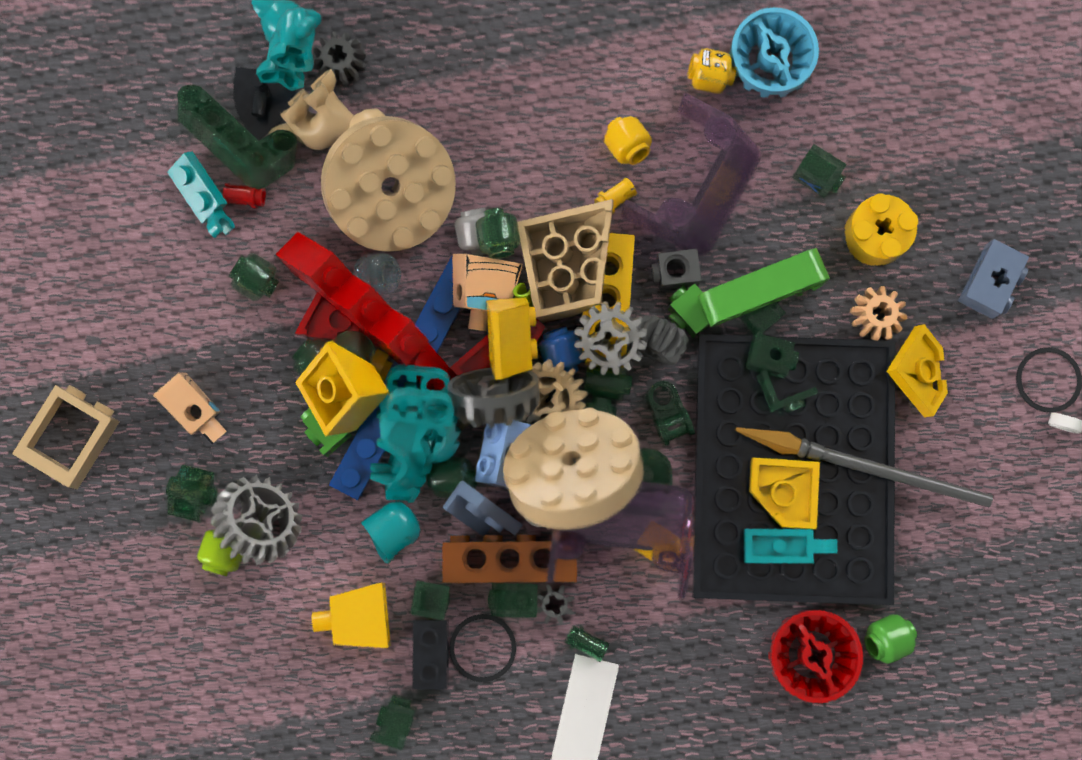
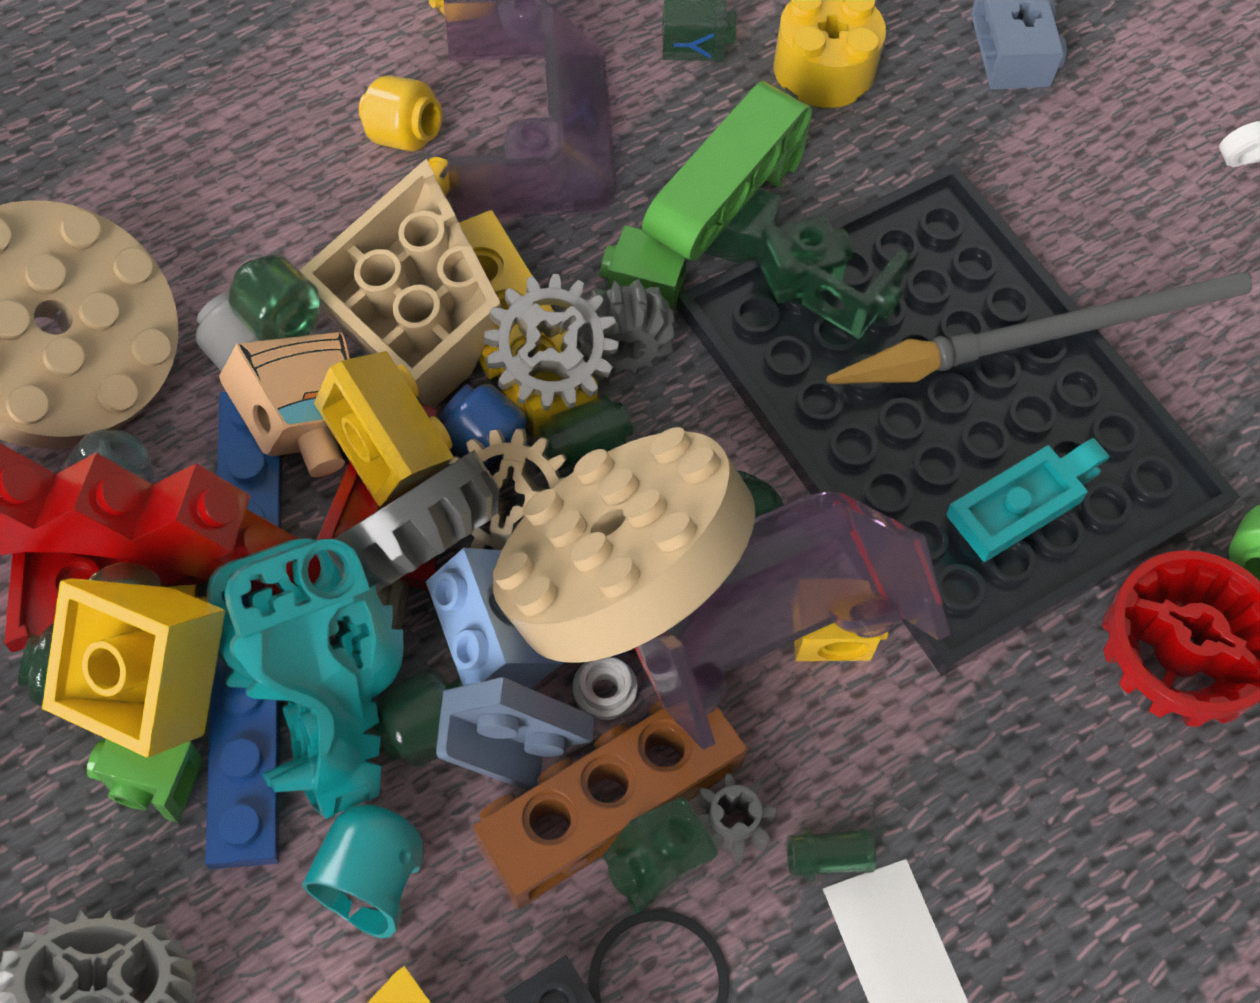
camera: 35 degrees left, 20 degrees down
clear green brick [410,580,450,620] -> none
clear green piece [645,381,695,447] -> none
dark grey brick [651,249,702,291] -> none
yellow plate [749,457,820,530] -> none
light nougat gear [850,286,907,341] -> none
yellow plate [886,324,948,418] -> none
black piece [1016,347,1082,412] -> none

